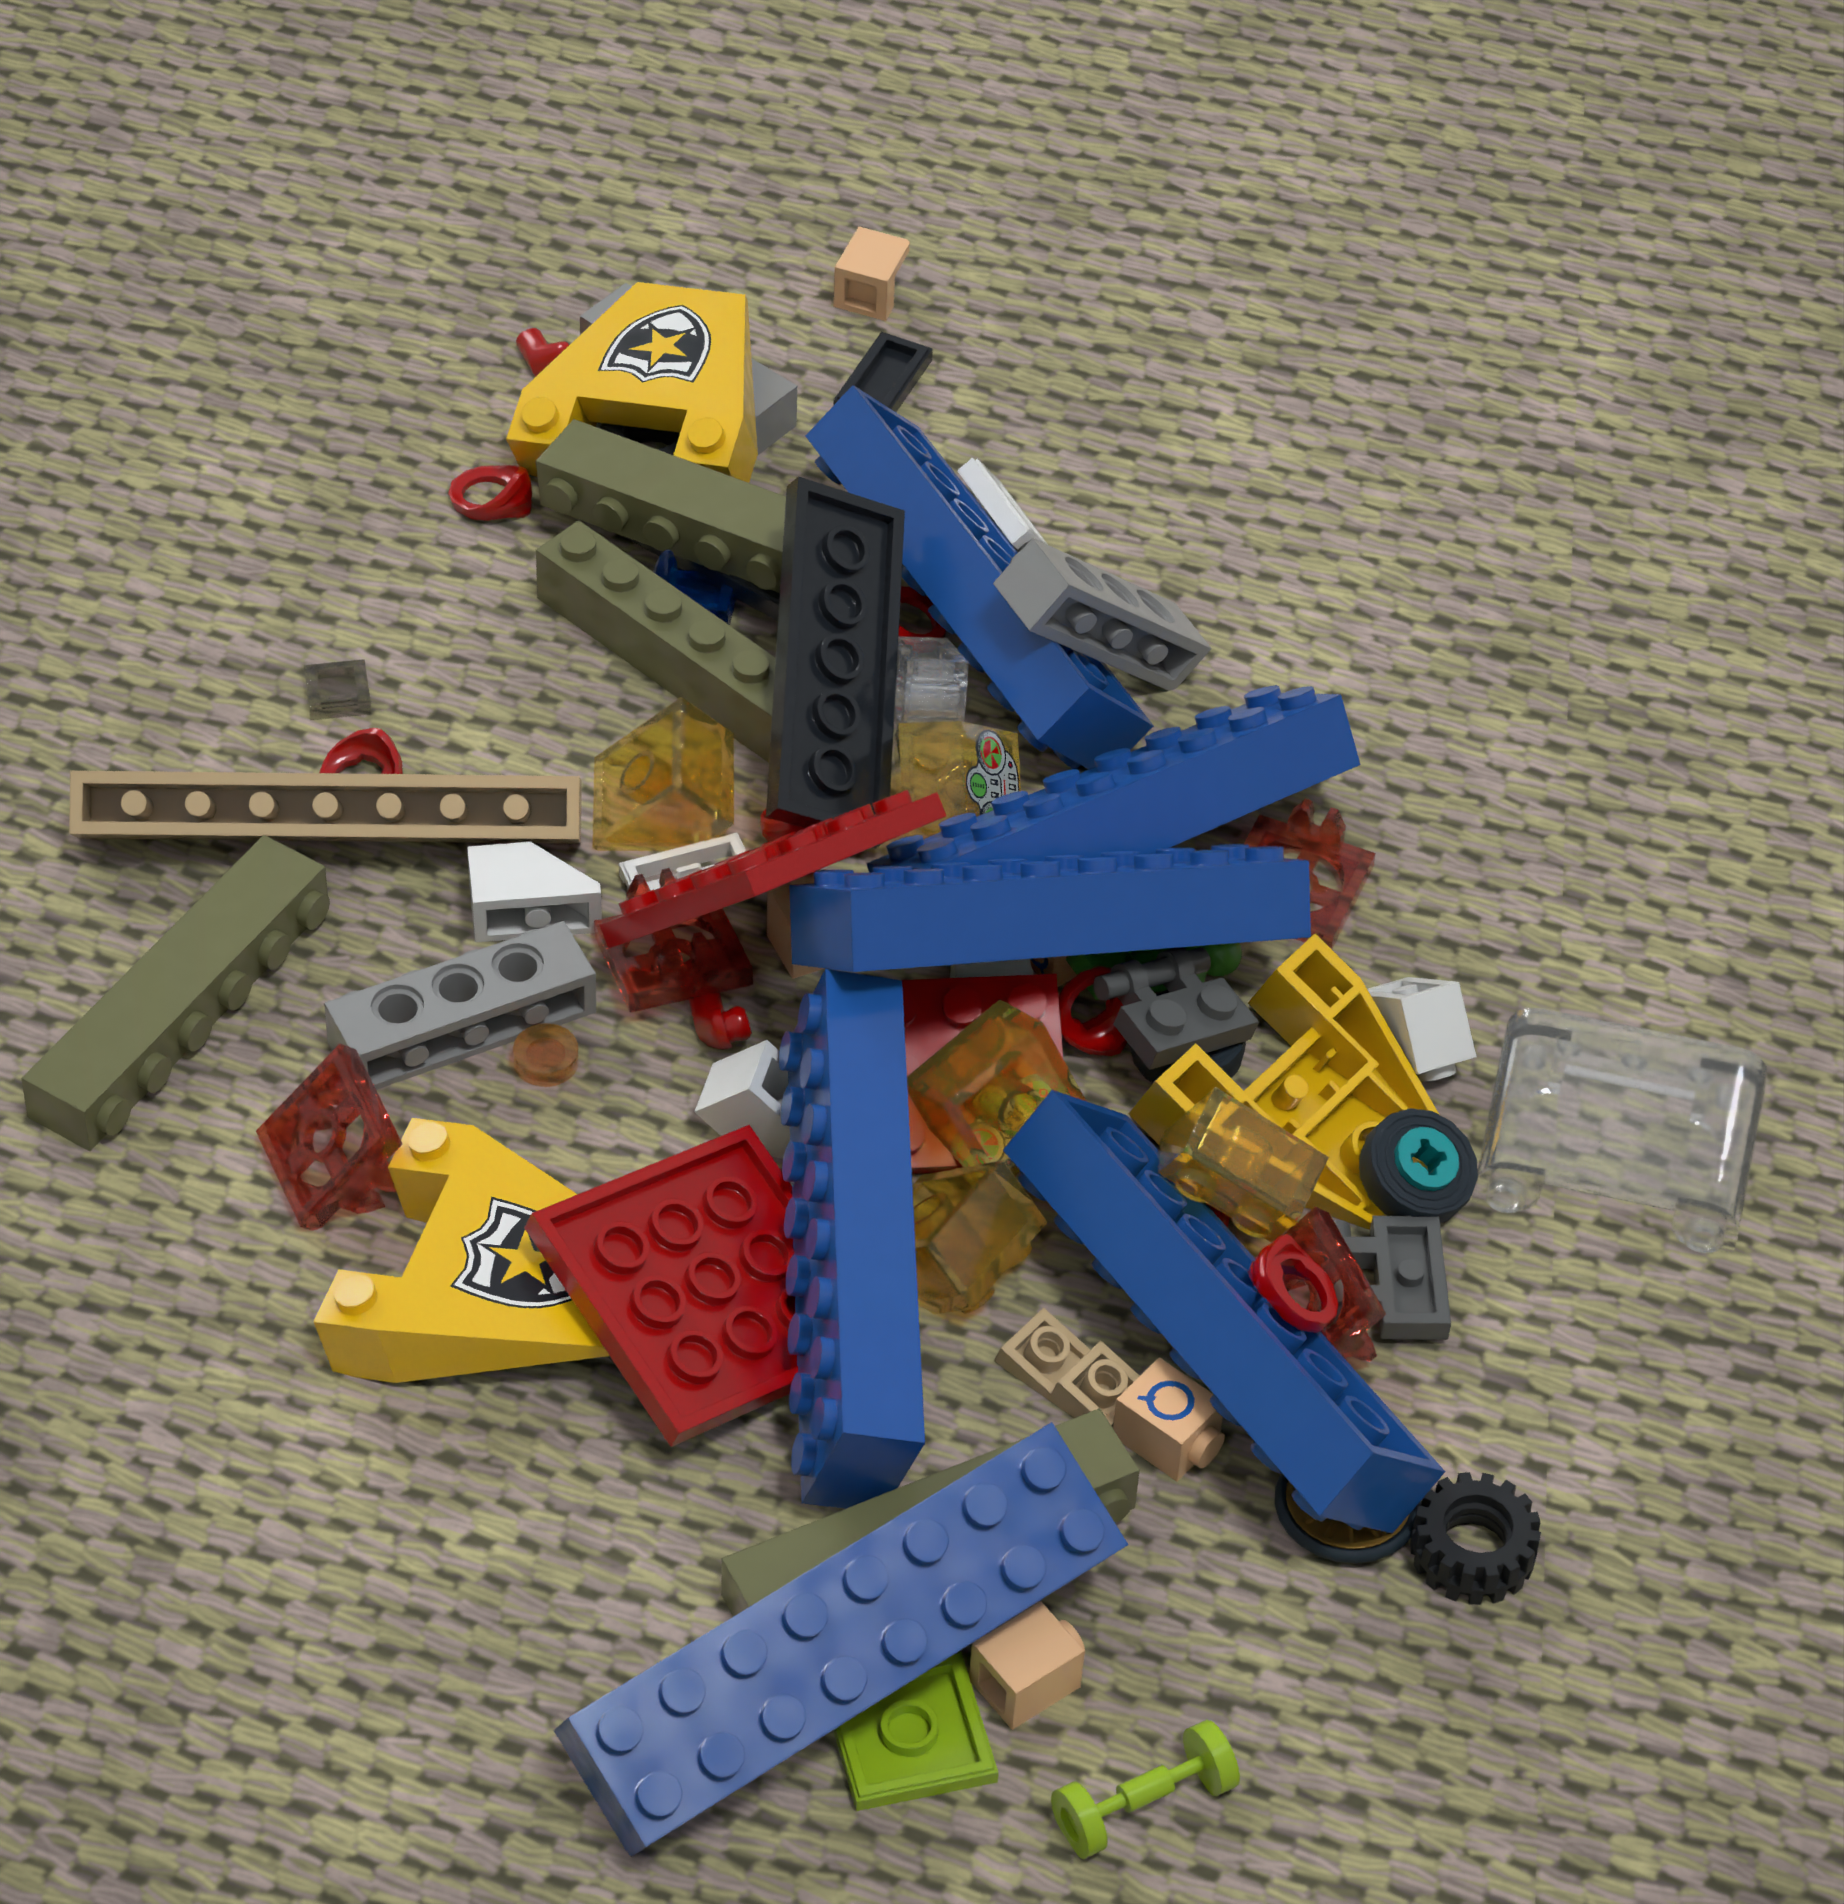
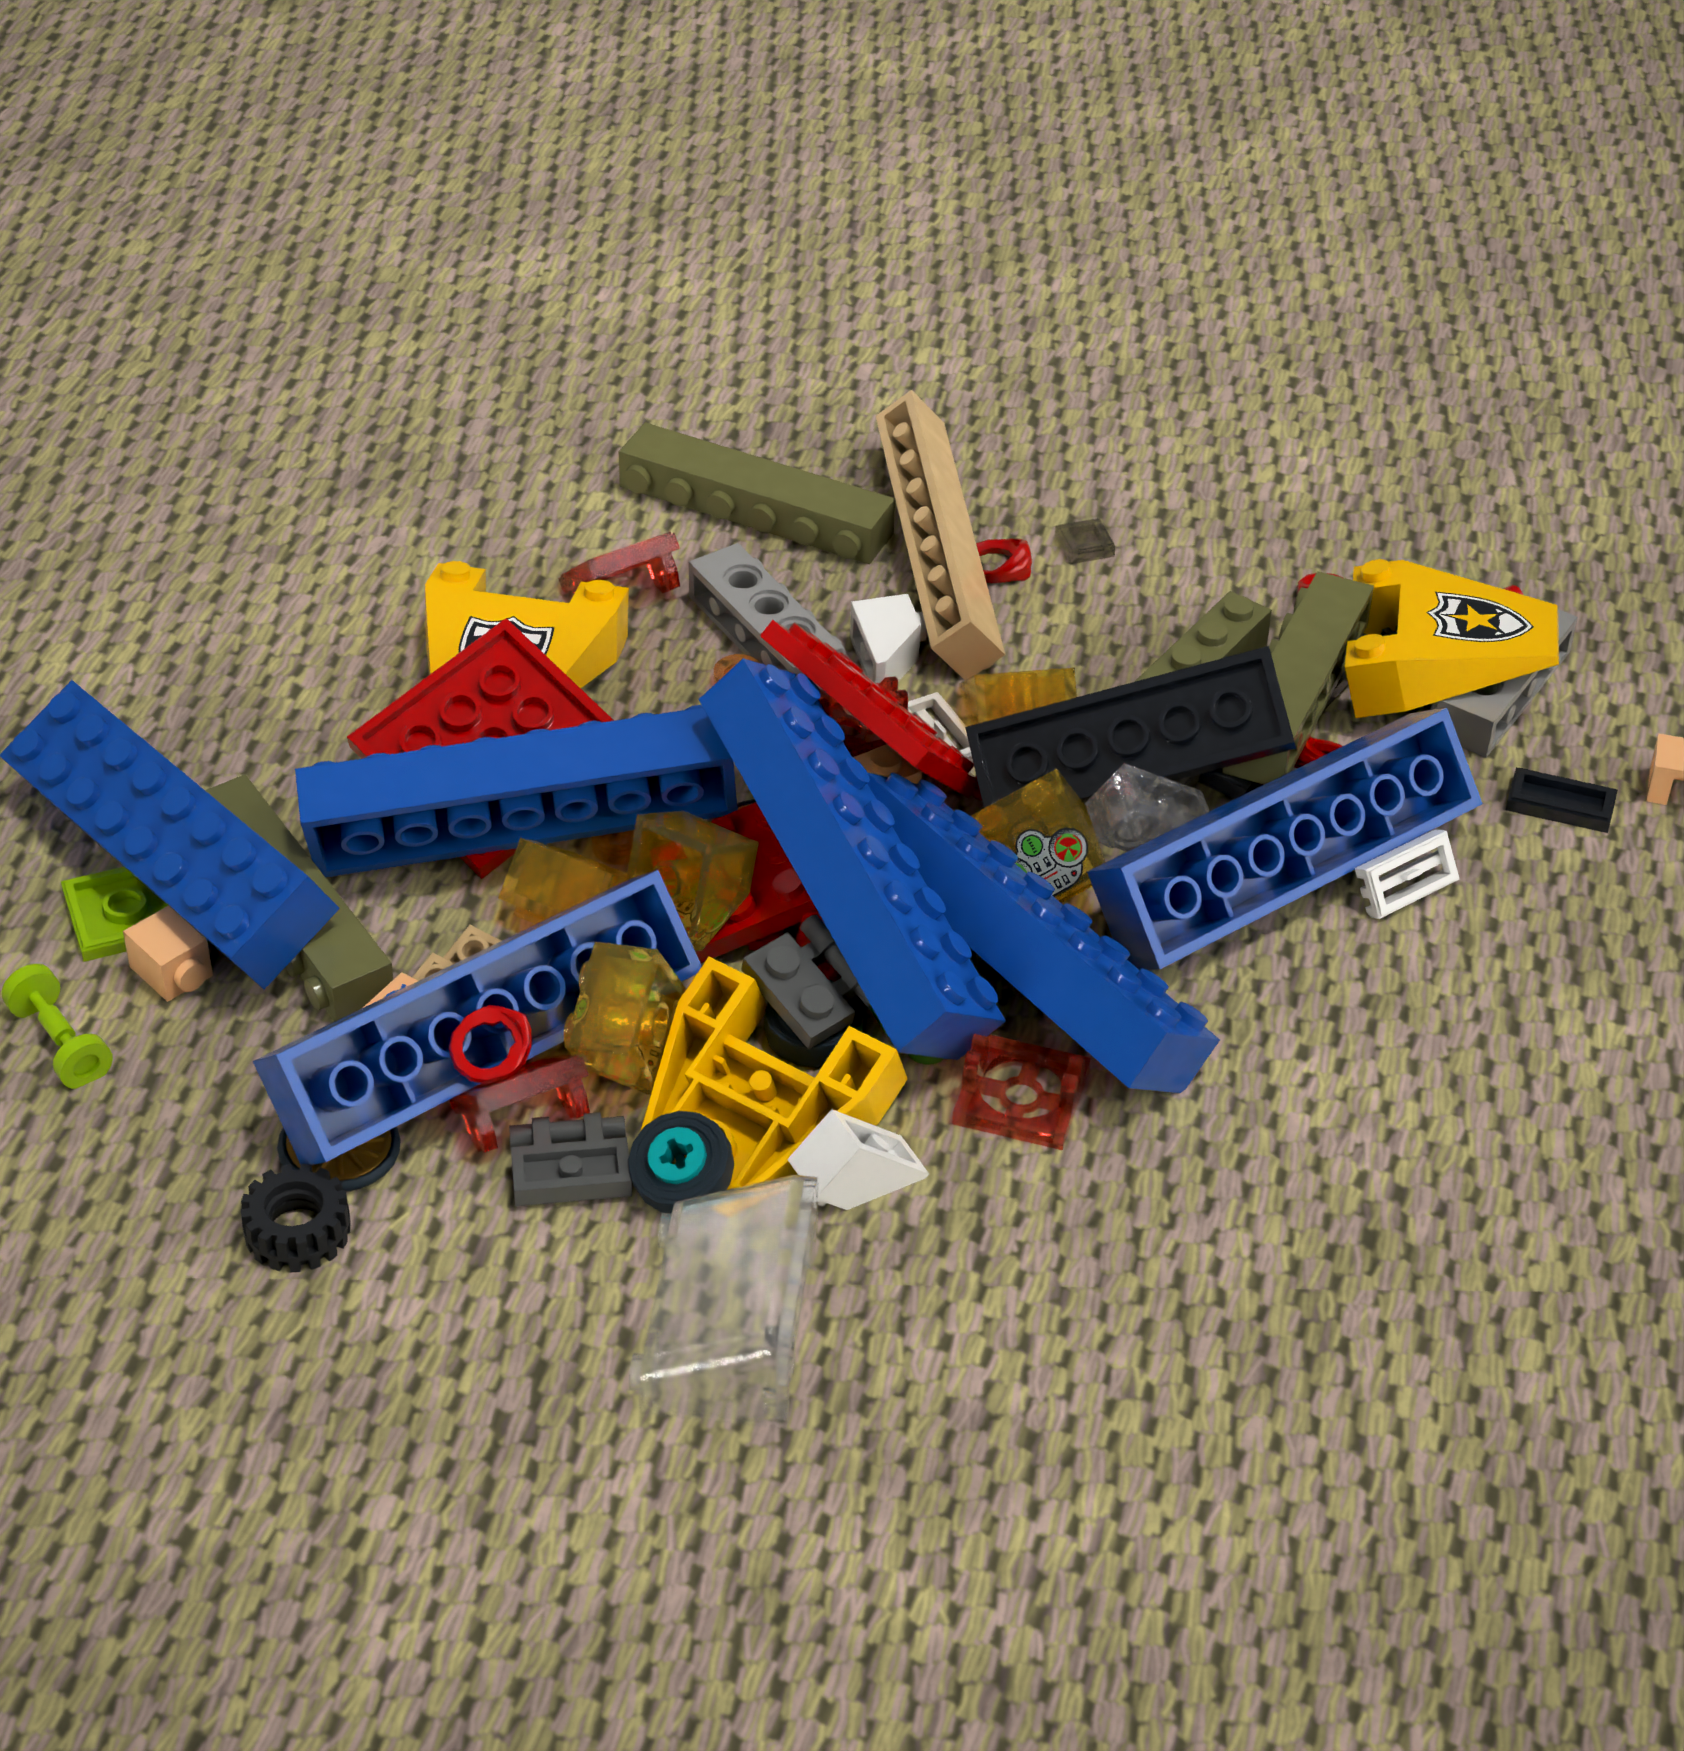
camera: 85 degrees right, 5 degrees down
light grey brick [993,538,1212,691] -> none

